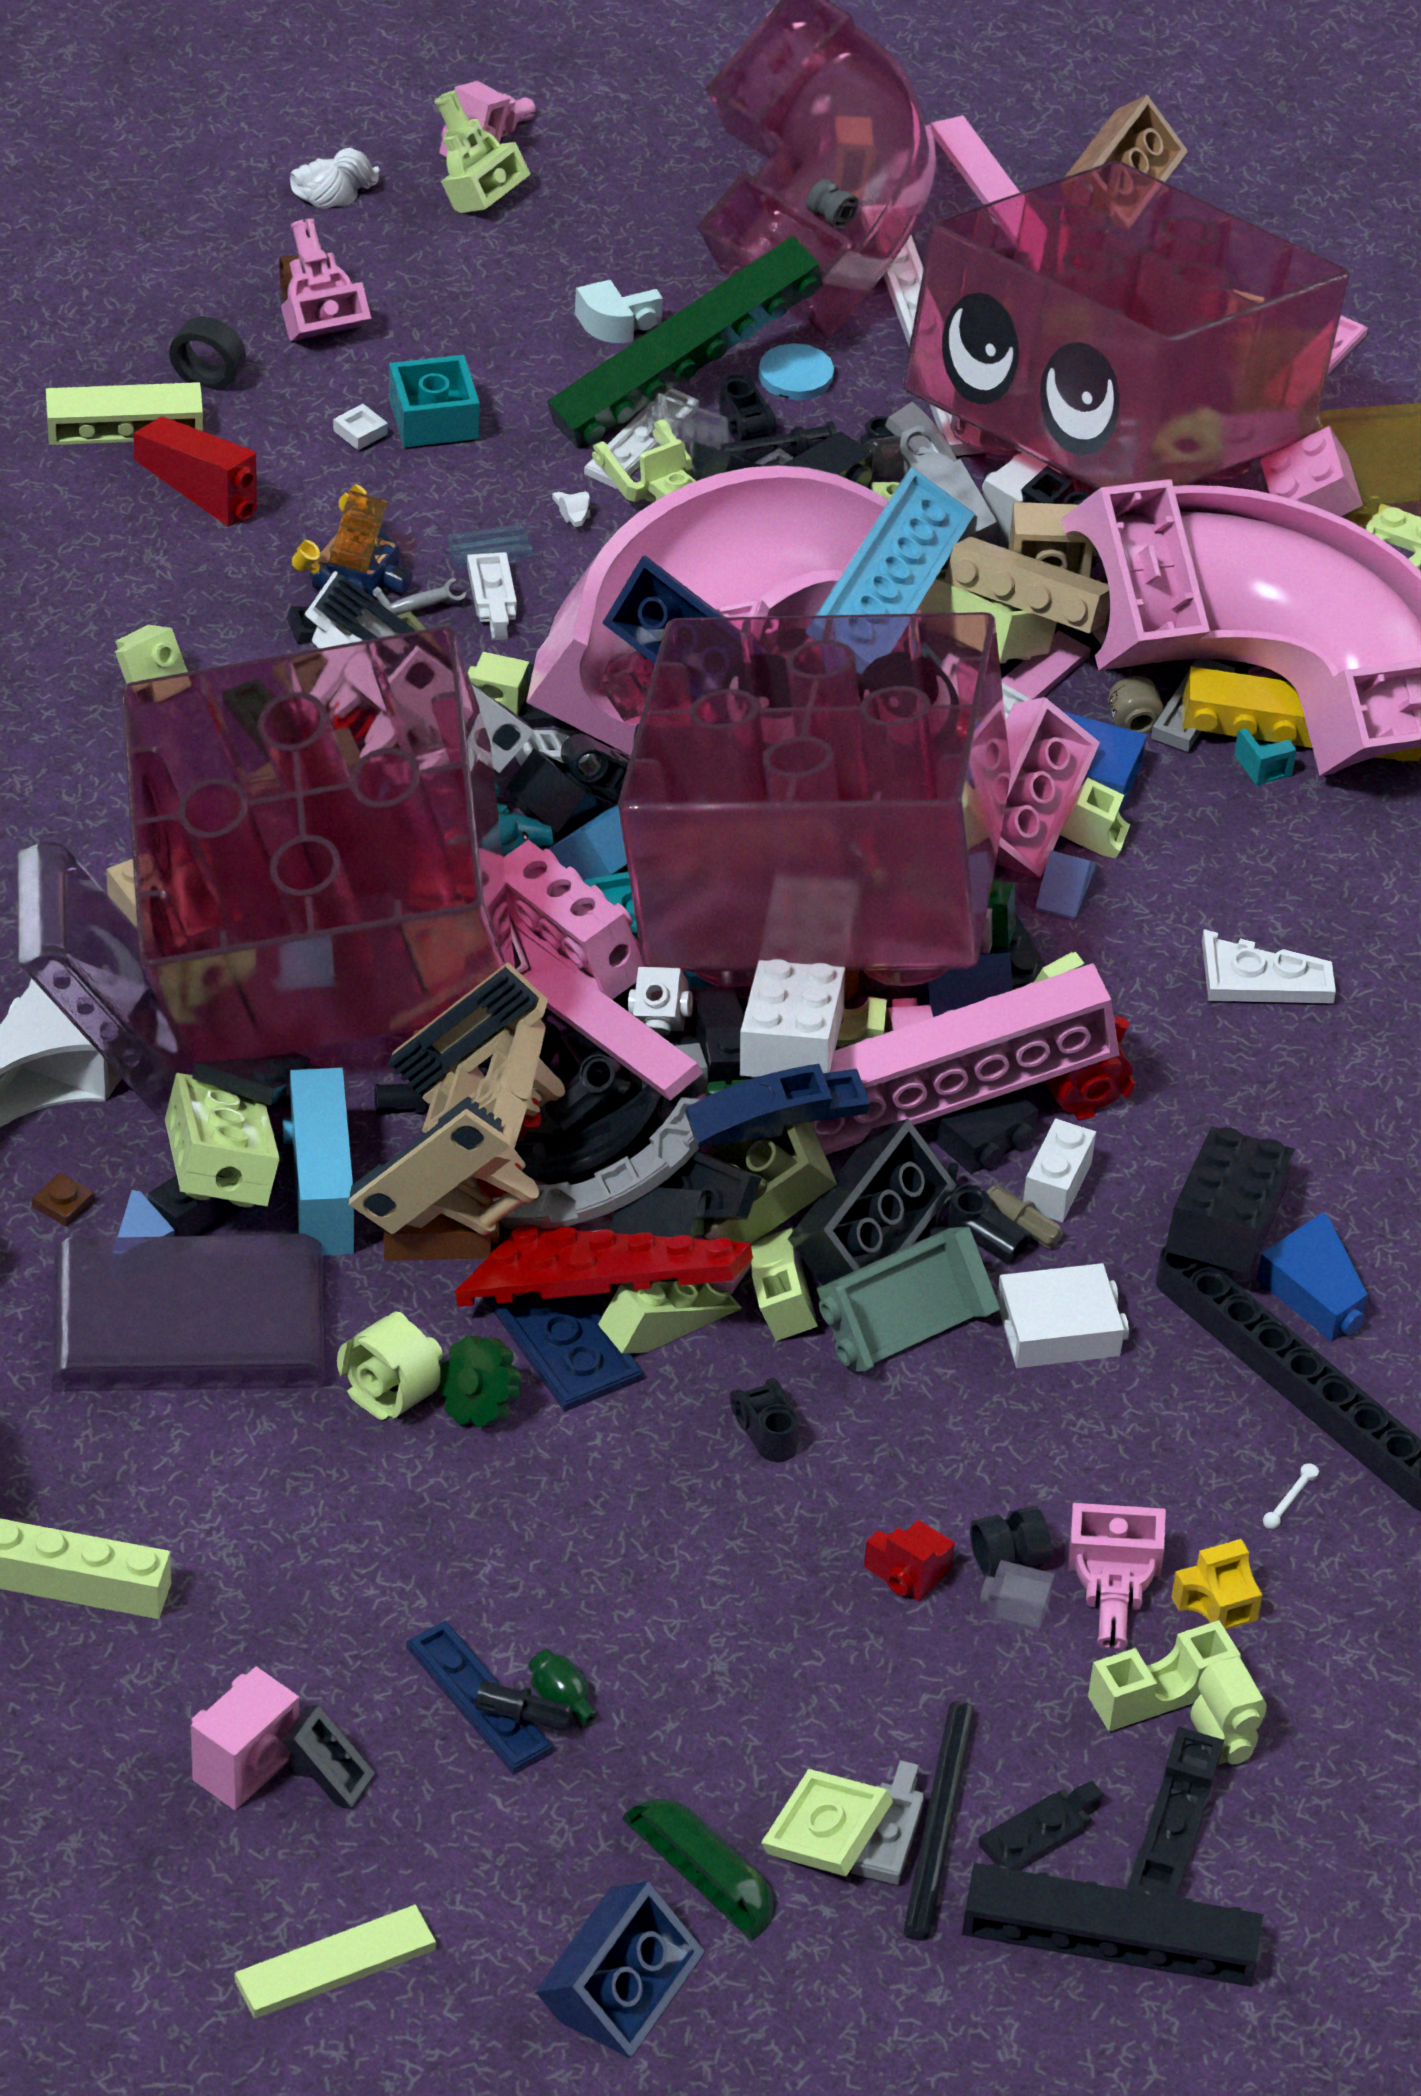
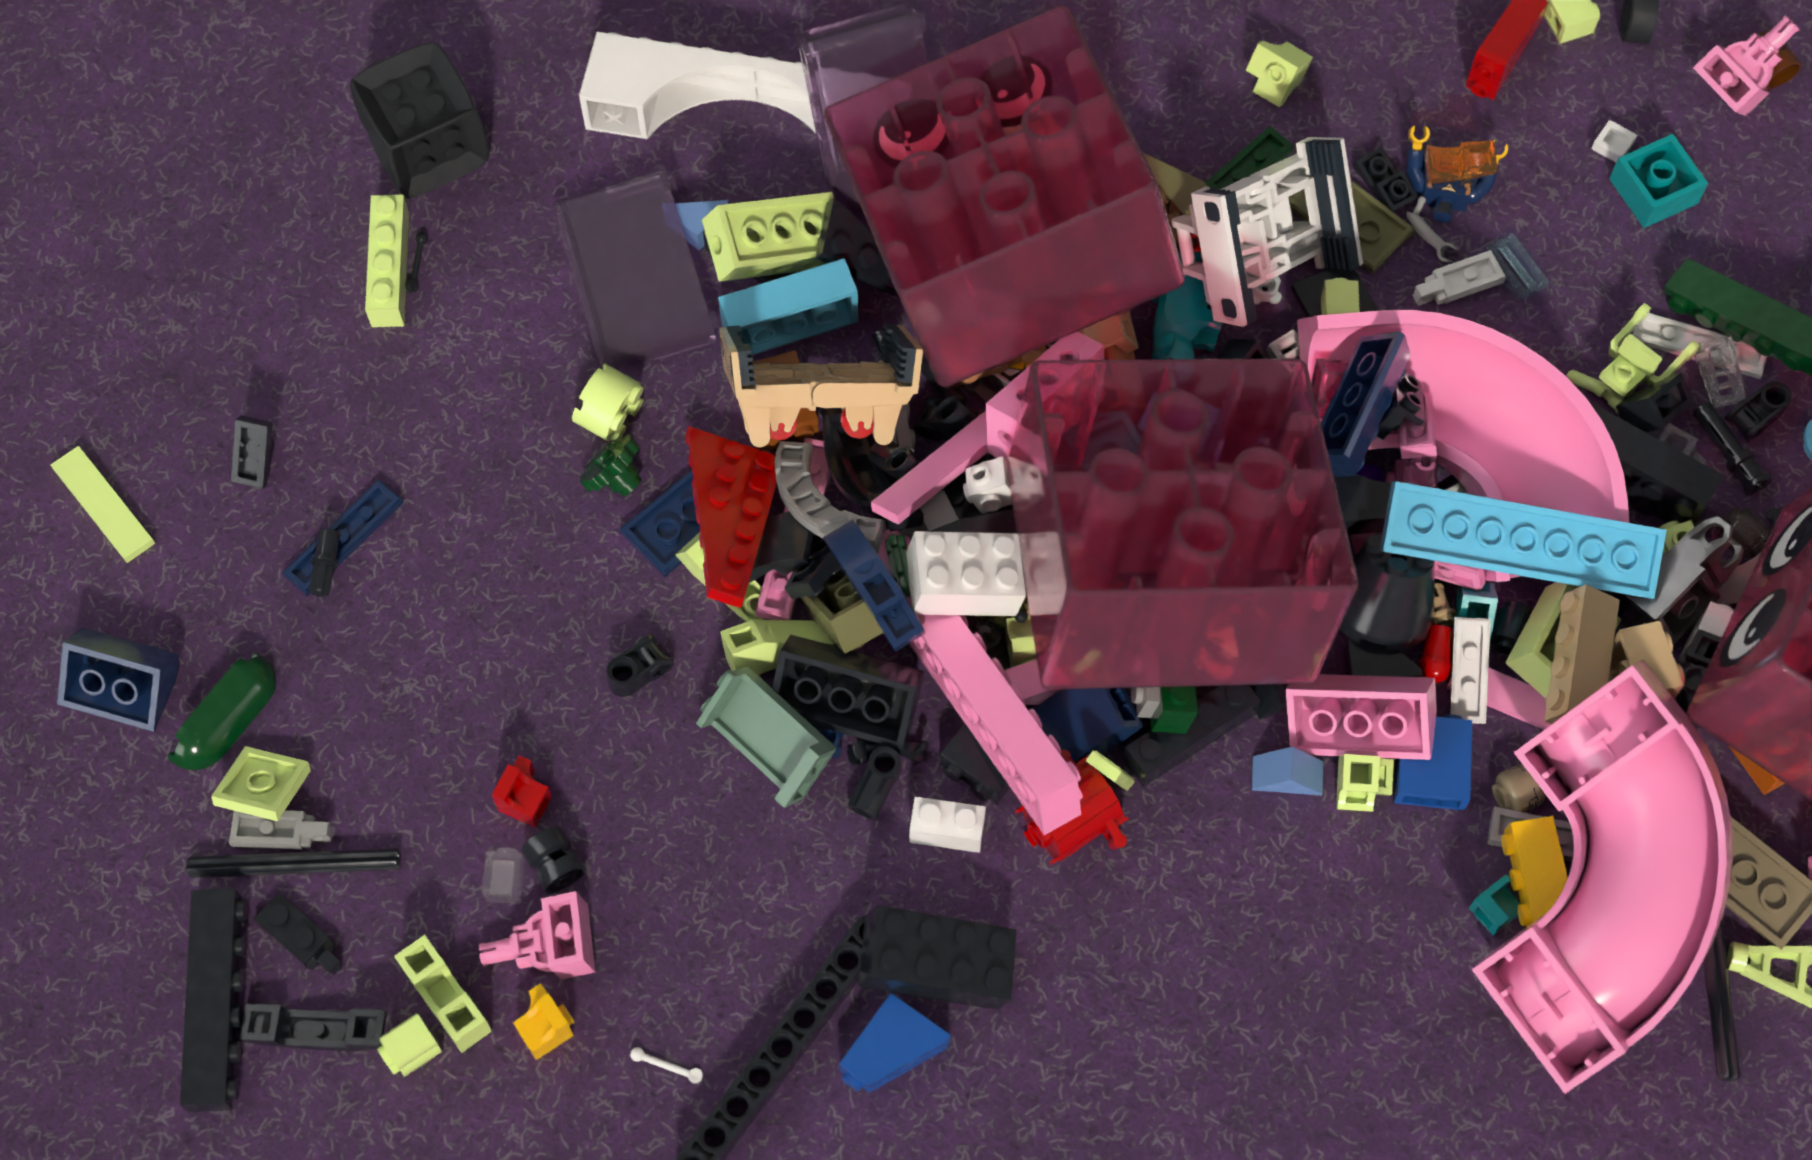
camera: 80 degrees right, 20 degrees up
reddish brown plate [32,1173,95,1227] -> none
bright pink container [191,1666,299,1811] -> none
dark green plant [528,1649,597,1726] -> none
white piece [552,491,590,527] -> none
dark tan axle [987,1184,1063,1248] -> none
white brick [997,1263,1129,1368] -> none
white wing [1202,929,1336,1003] -> none

